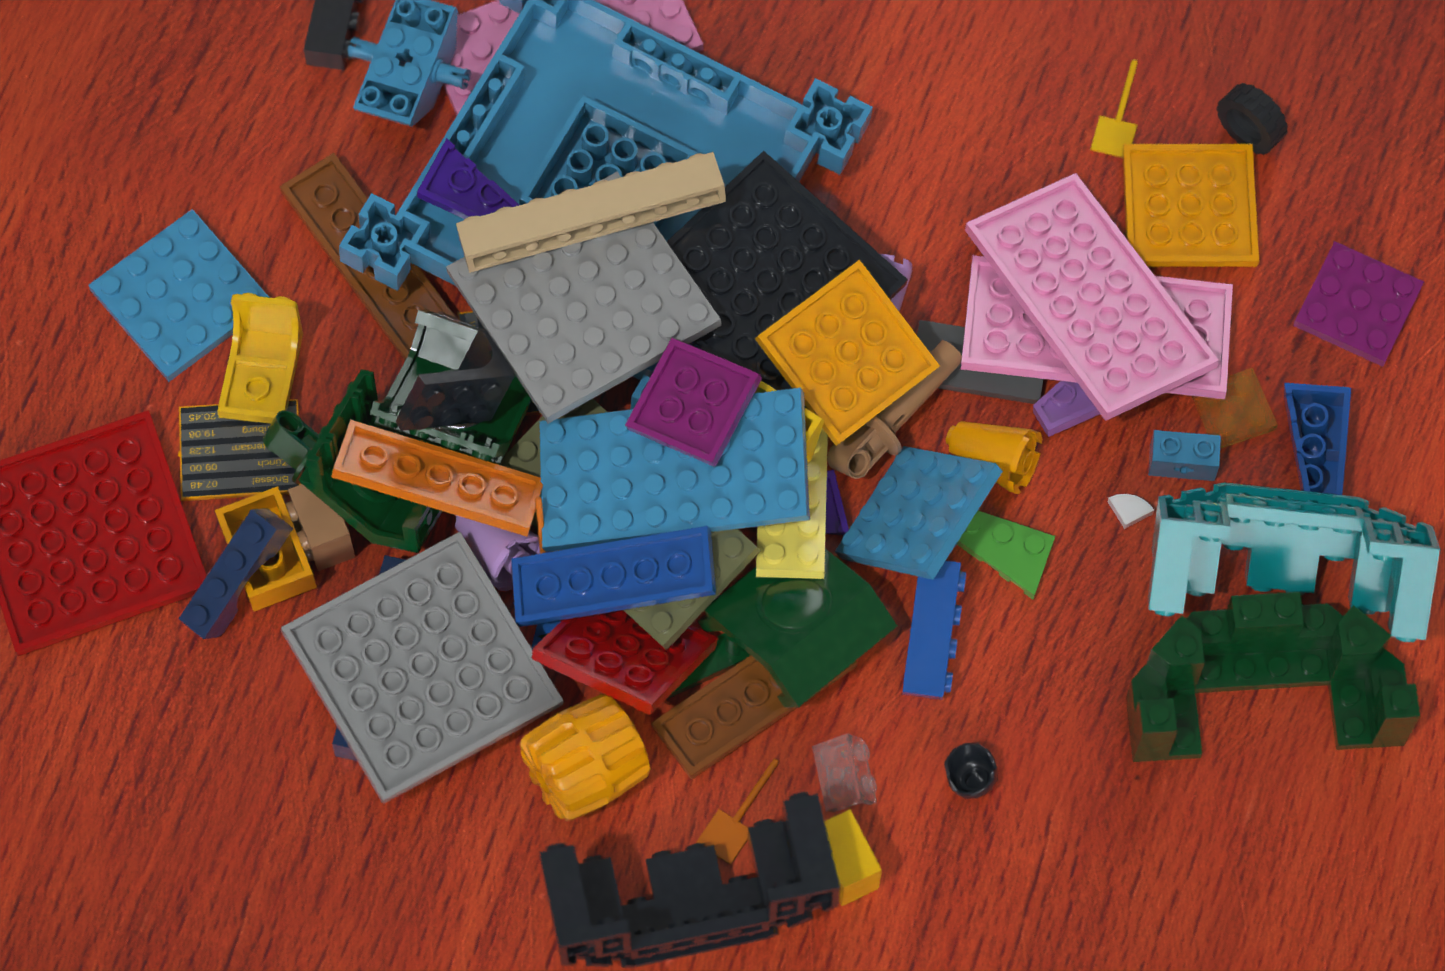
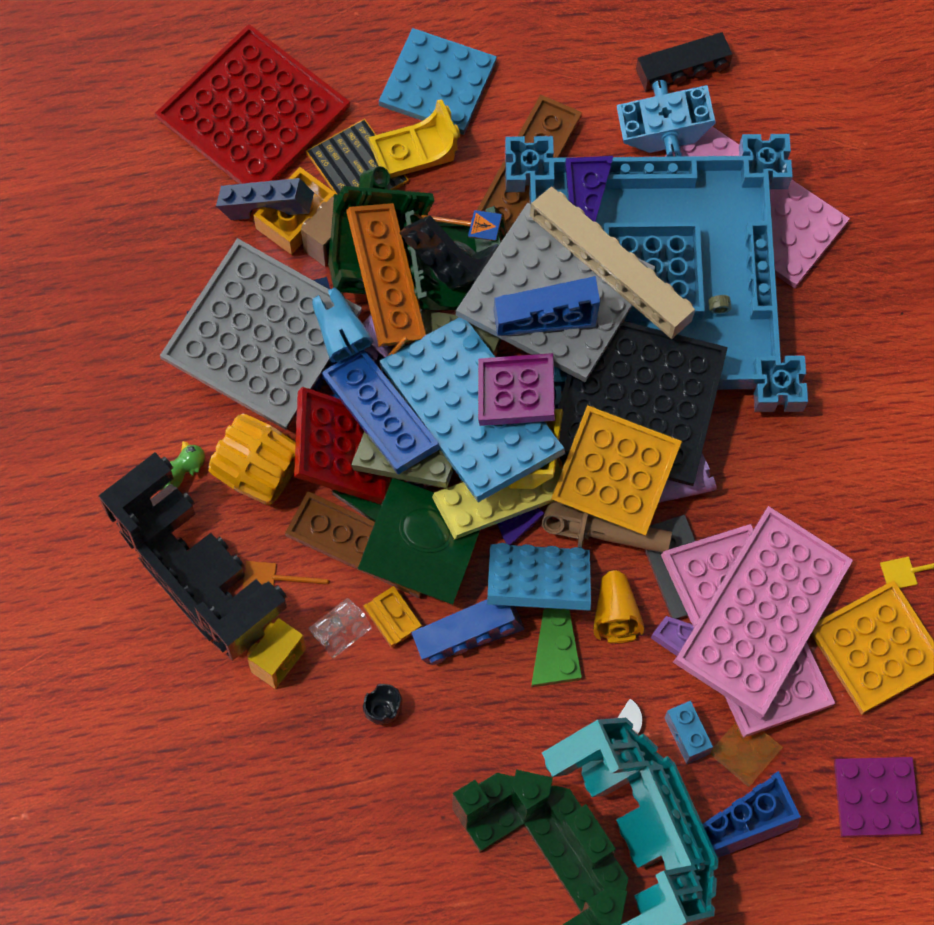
camera: 60 degrees right, 0 degrees up
none -> bright green animal [159,441,205,491]
none -> dark azure piece [312,287,373,362]
none -> light orange plate [363,586,422,648]
none -> piece [422,210,502,241]
none -> blue wedge [493,276,600,336]
none -> olive axle [709,295,731,314]

